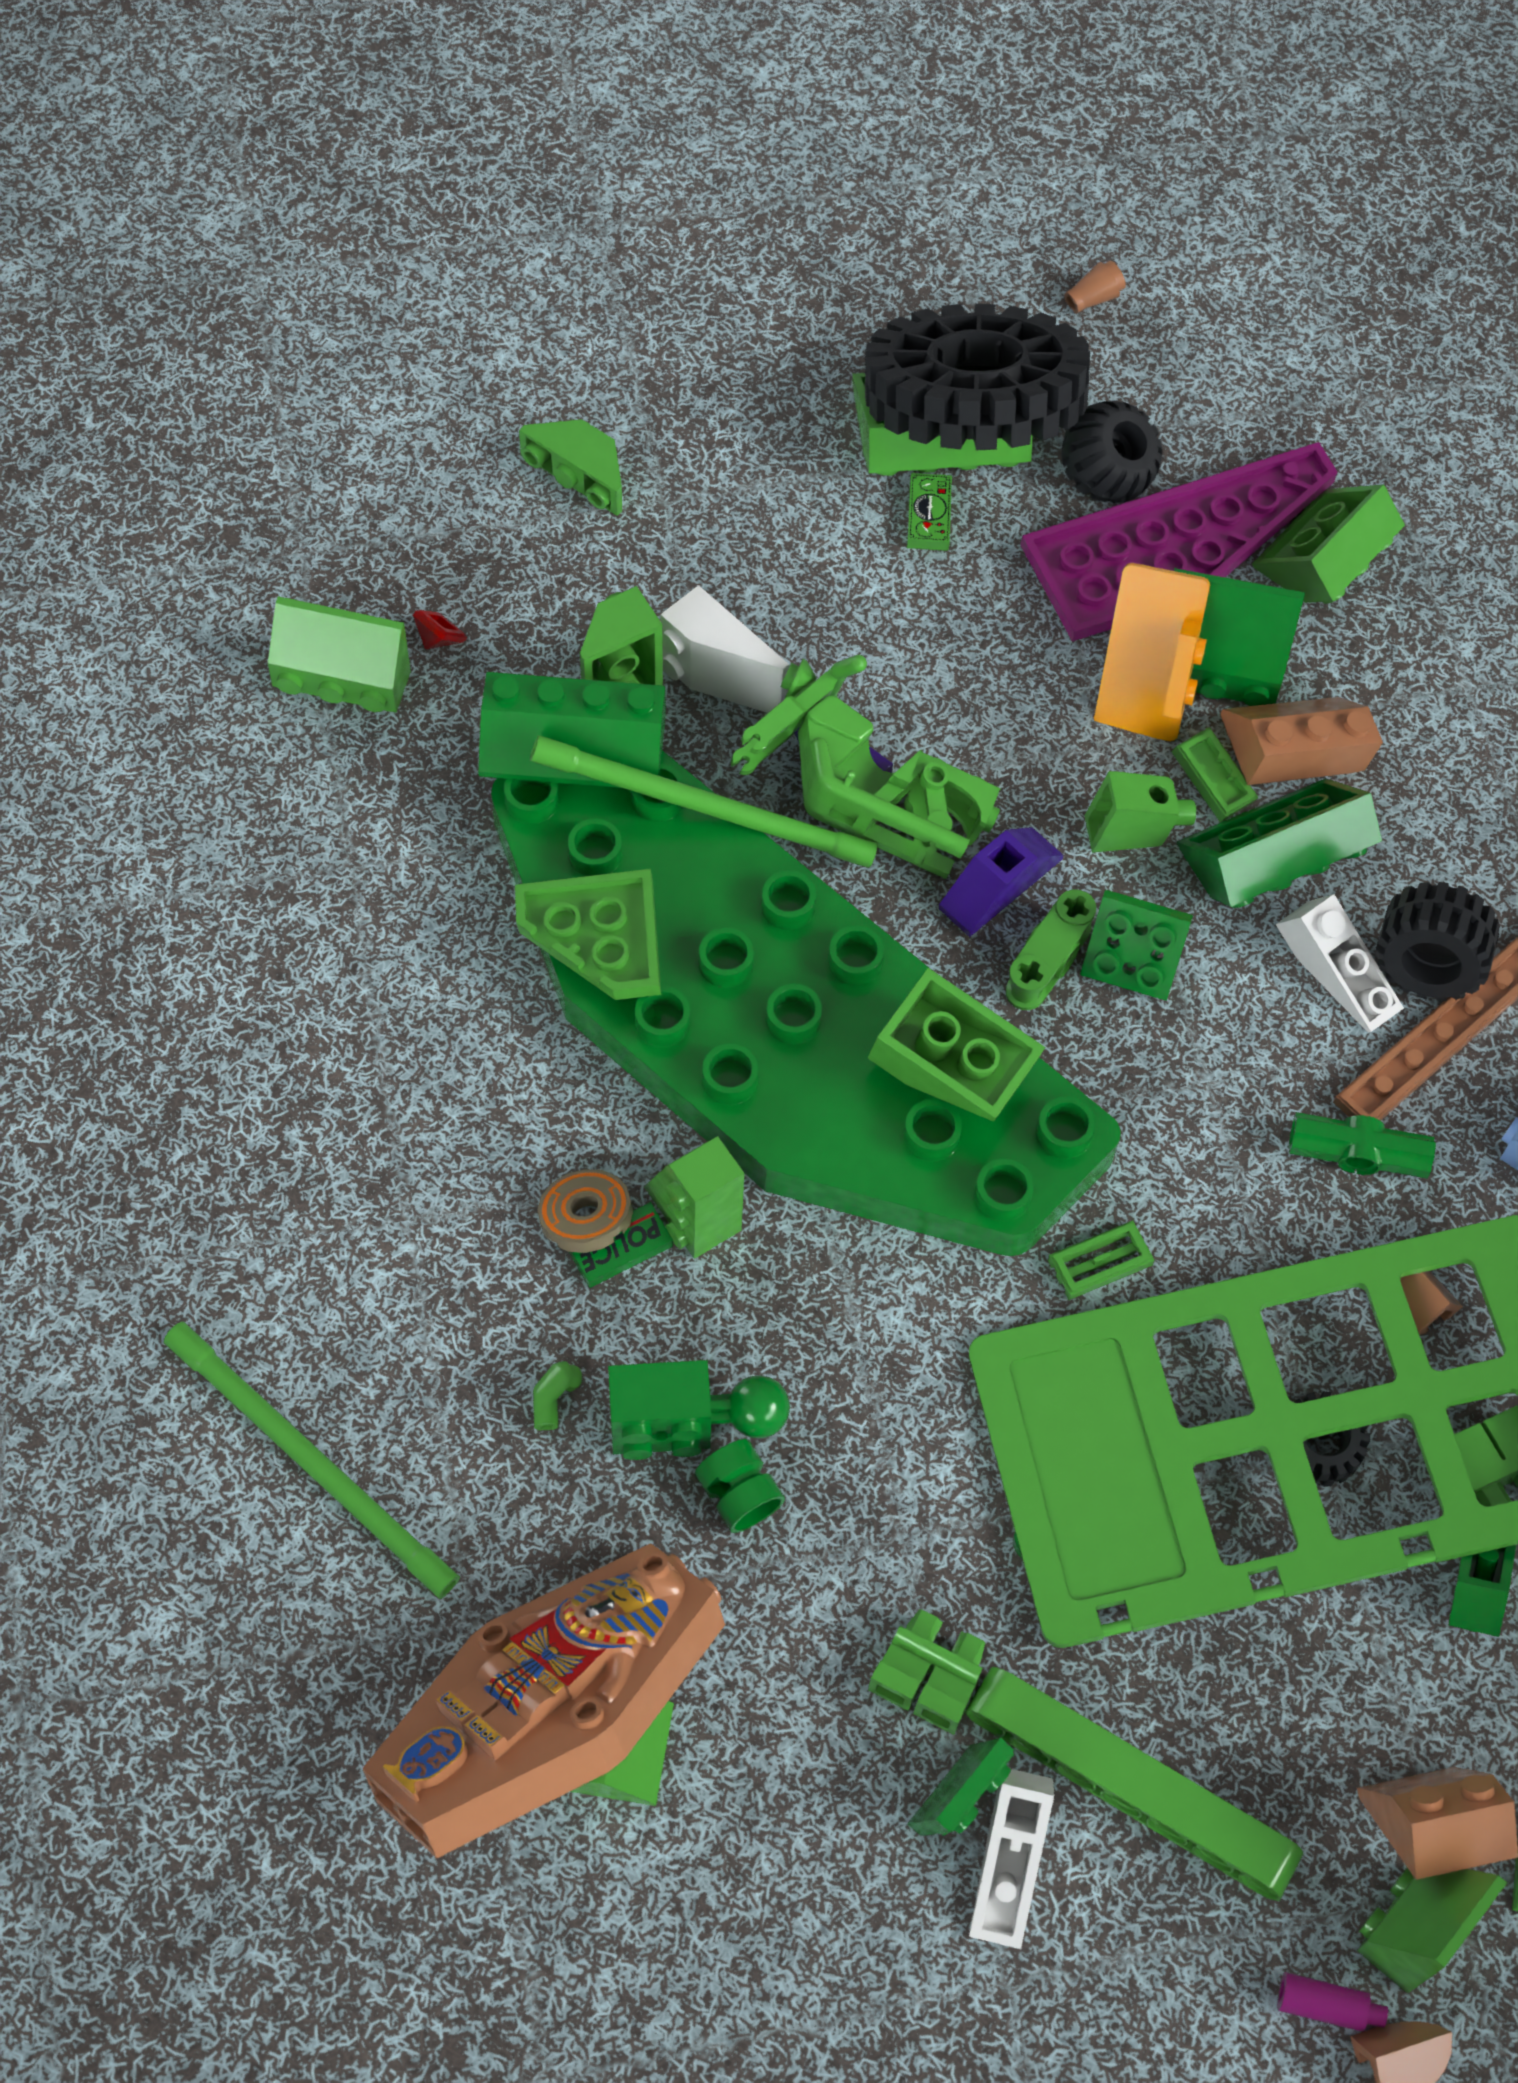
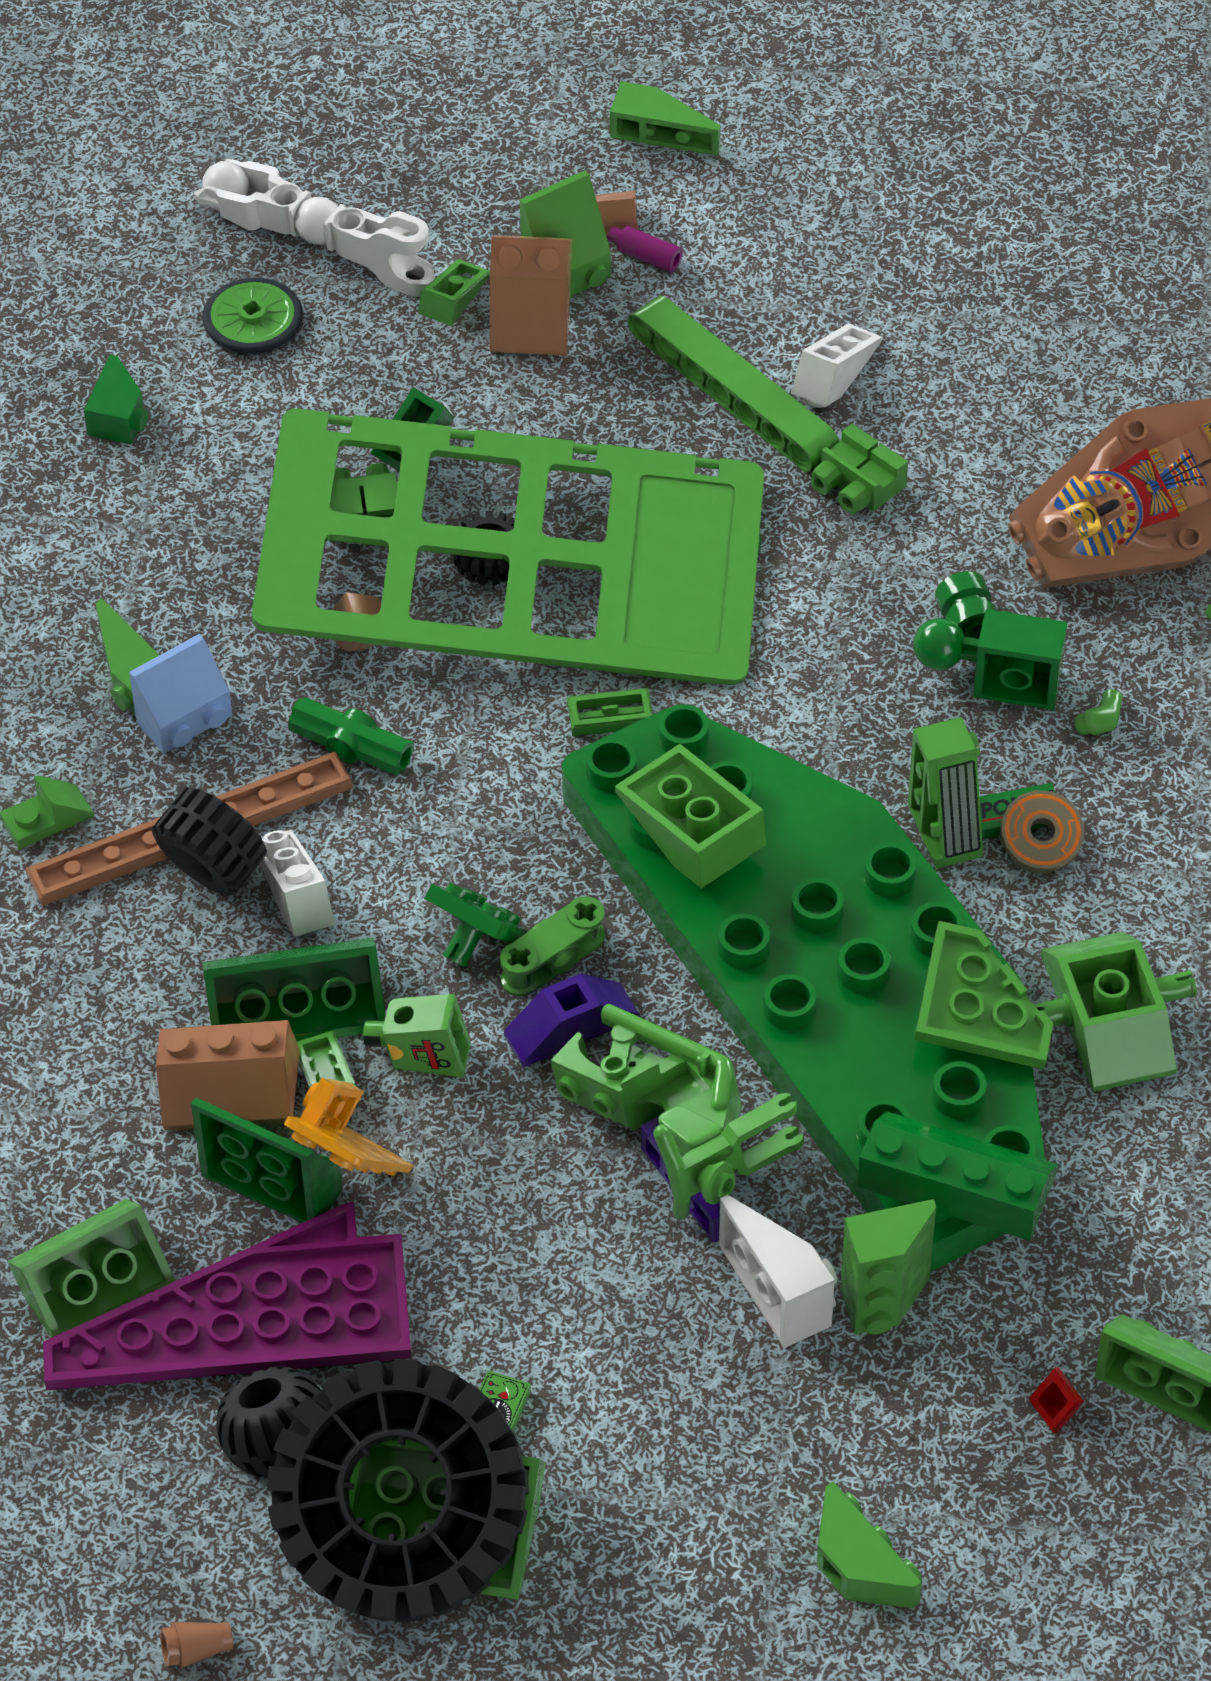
camera: 160 degrees left, 10 degrees down
bright green piece [530,735,877,868] -> none
green tile [907,1738,1015,1836] -> none
none -> bright green slope [1034,932,1197,1092]

